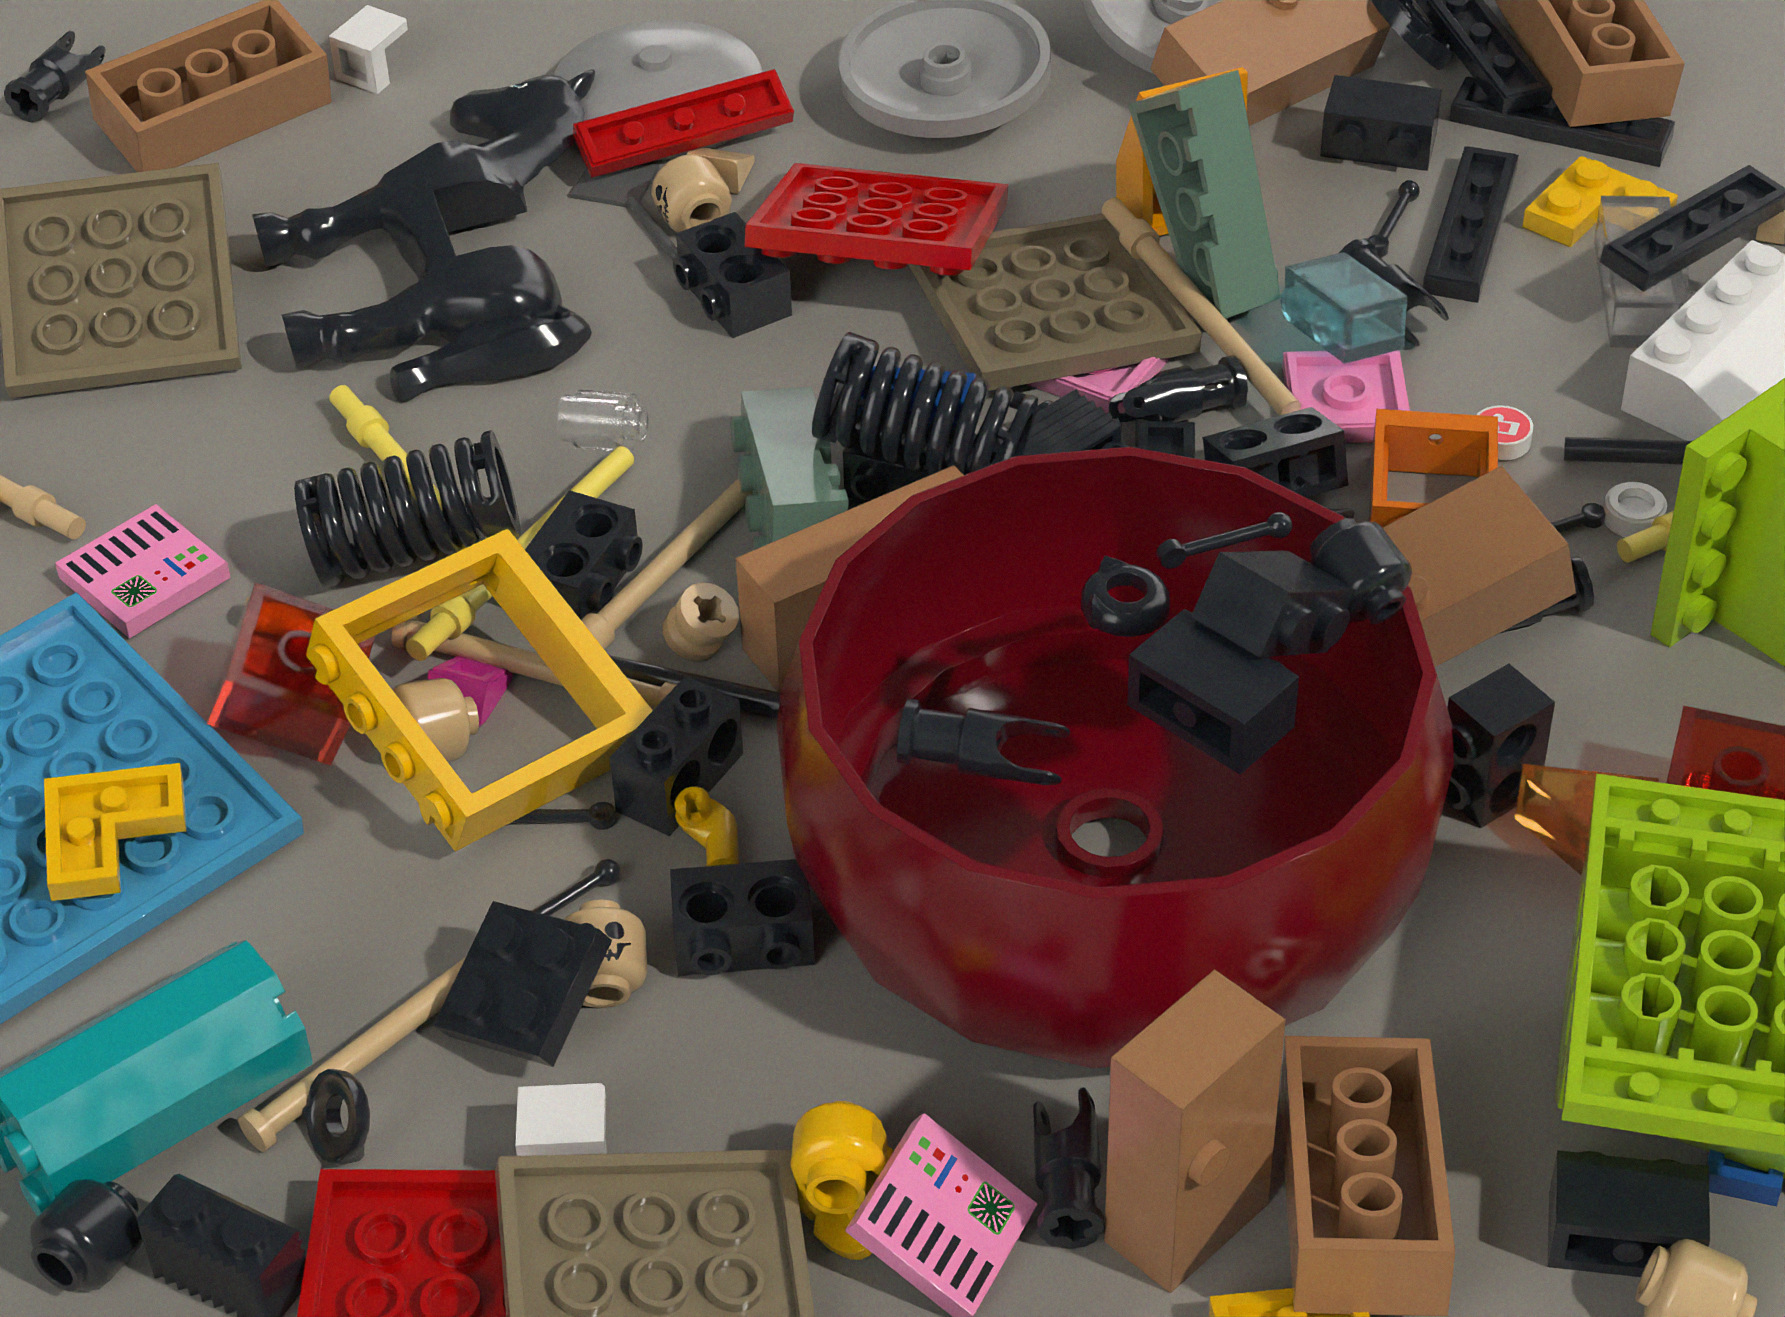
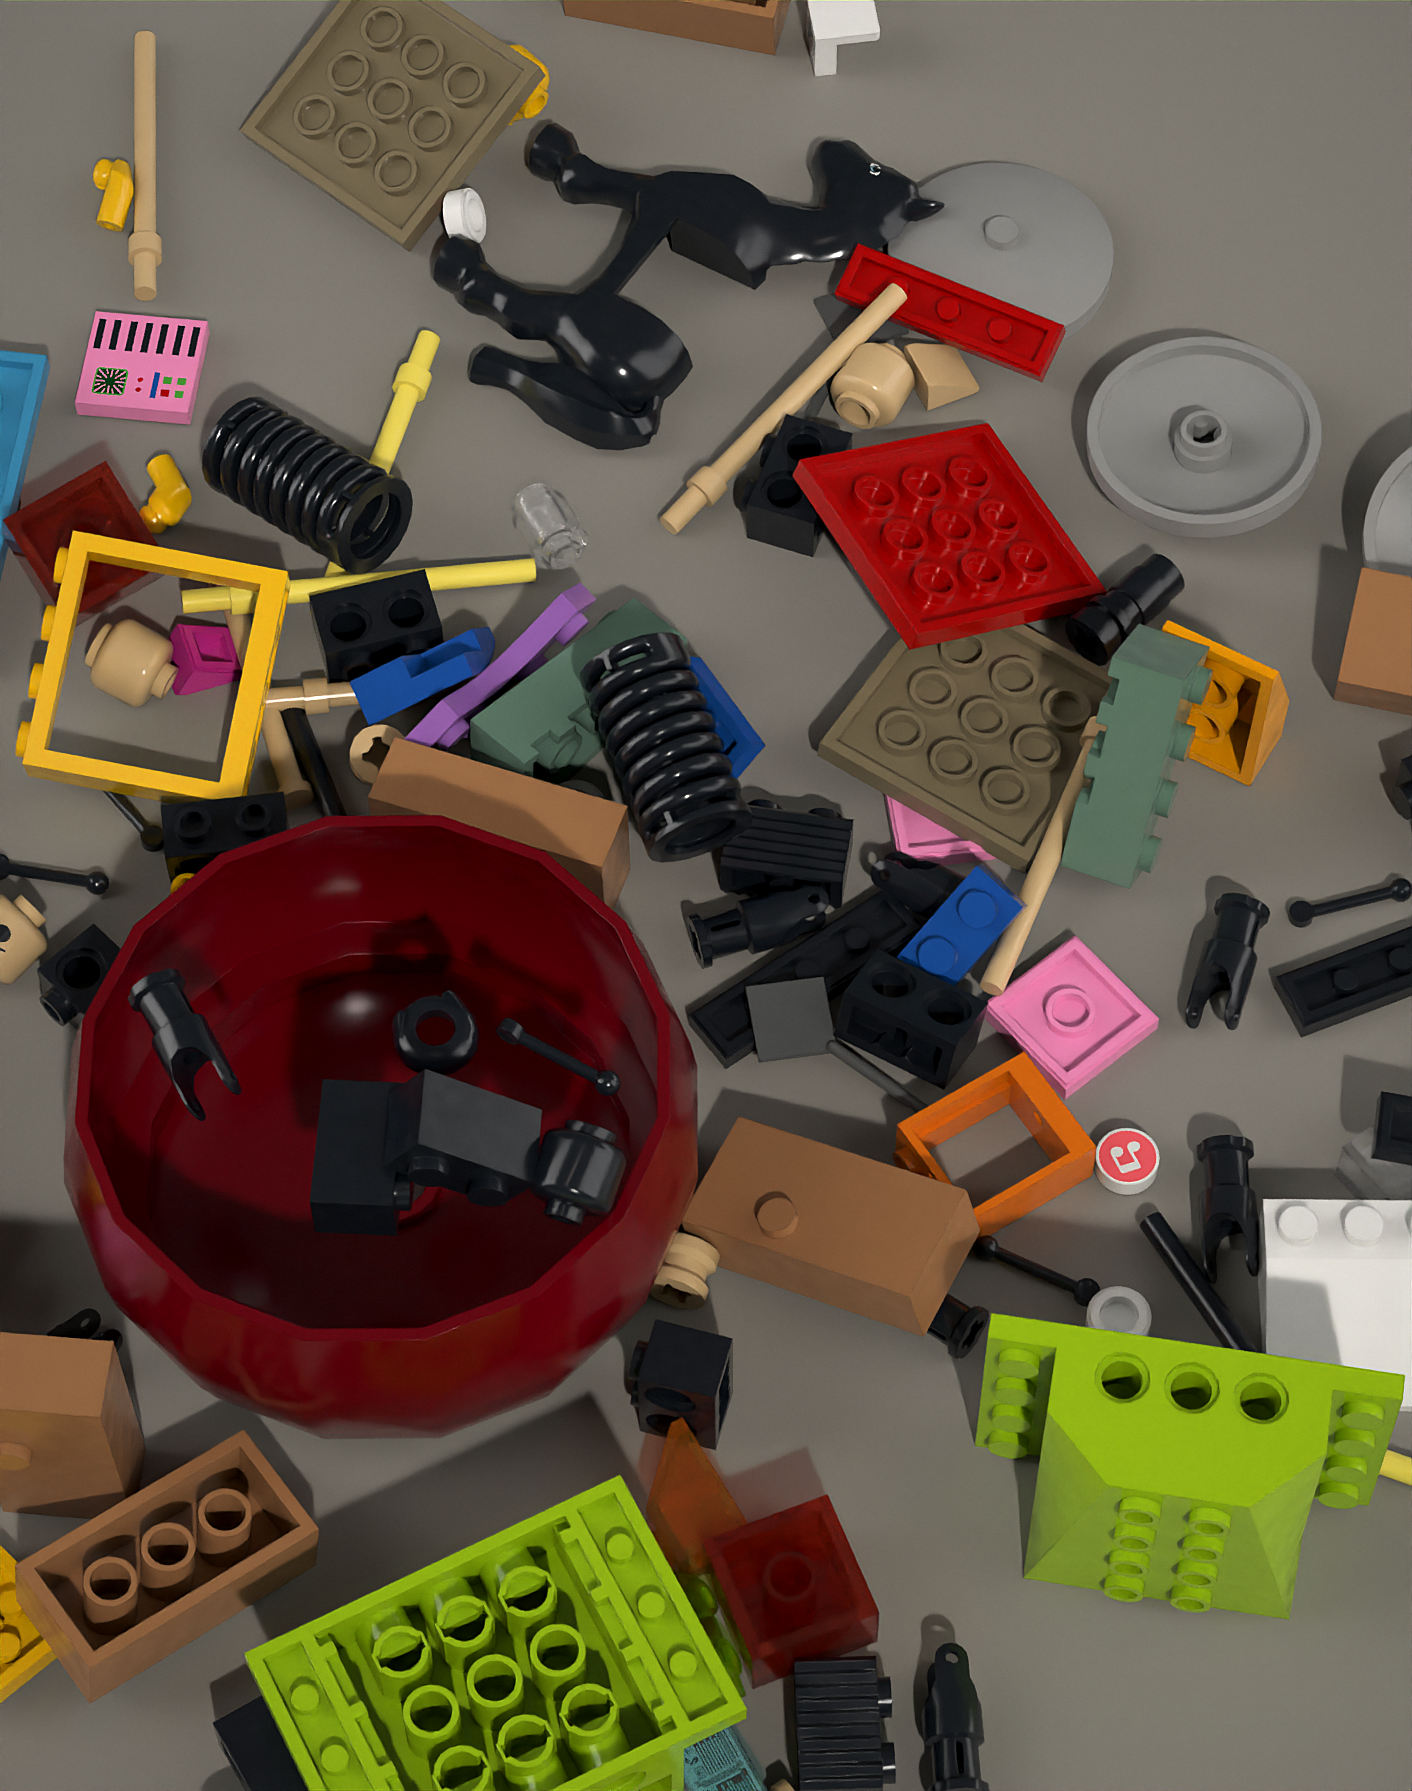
camera: 50 degrees right, 15 degrees up
clear light blue brick [1280,252,1407,364] -> none
none -> blue slope [349,627,496,726]
none -> medium lavender plate [404,583,597,752]
none -> white tile [443,188,486,243]
none -> tan bar [659,283,907,535]
none -> blue plate [896,864,1028,987]
none -> black axle [1065,553,1185,666]
none -> black piece [1196,1135,1259,1284]

